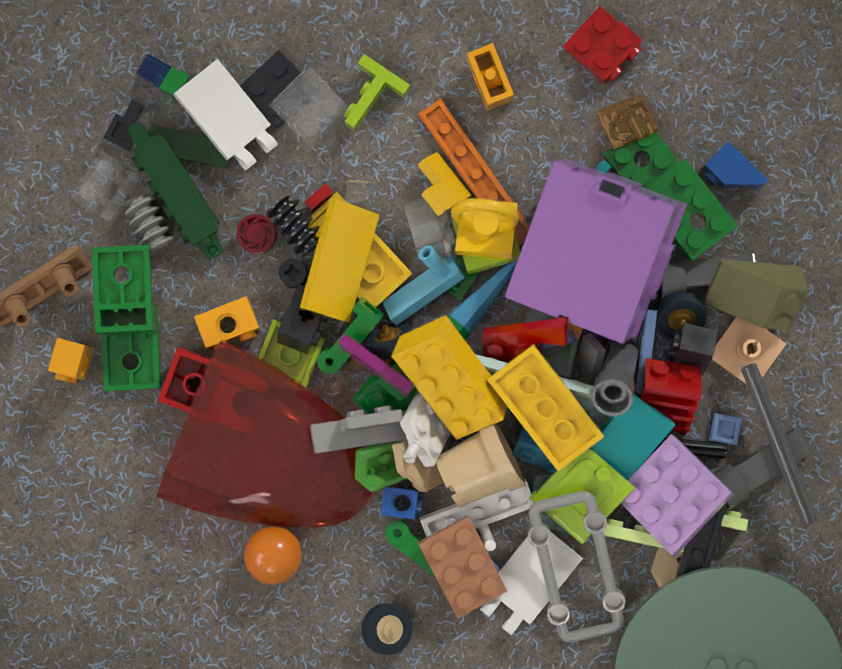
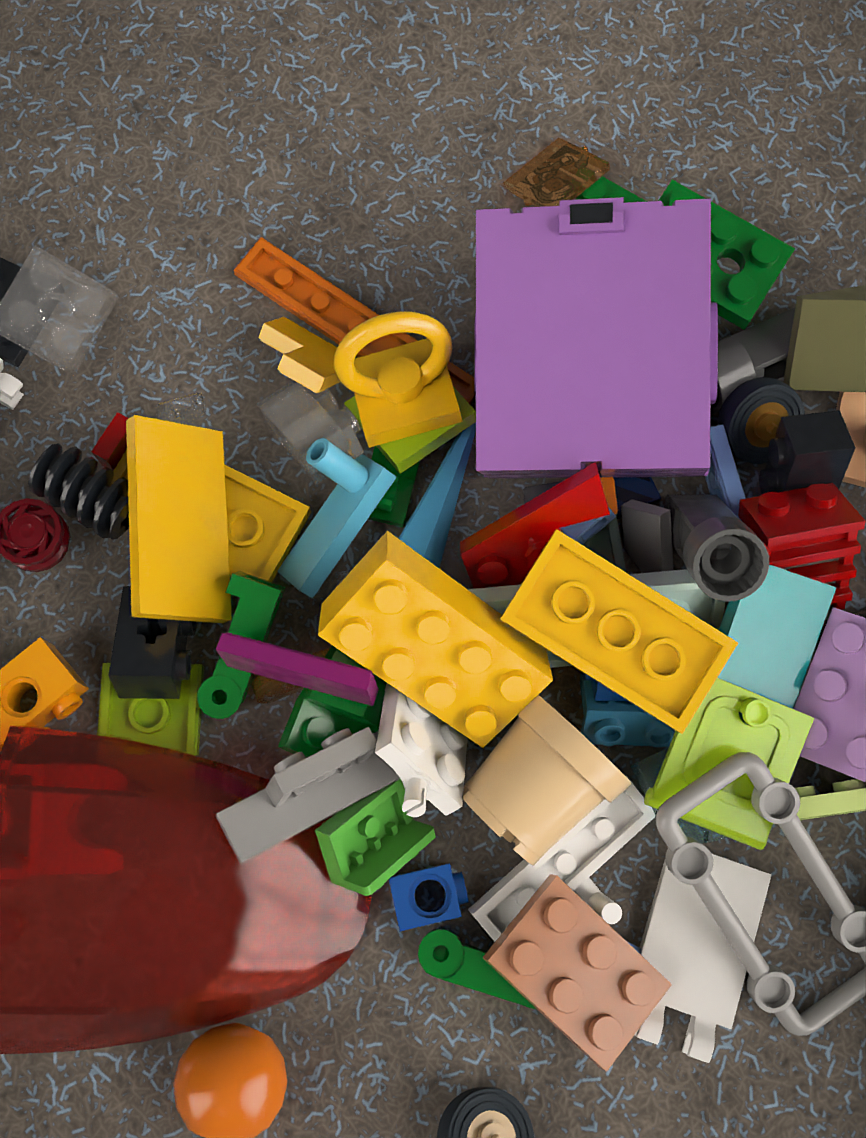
camera: 30 degrees left, 10 degrees down
black wheel [278,259,308,288] -> none
lime bracket [344,54,411,132] -> none
black wheel [365,322,413,359] -> none
tan tile [392,438,443,492] -> none
light orange brick [466,43,514,111] -> none
red plate [562,6,642,84] -> none
blue slope [701,141,769,188] -> none

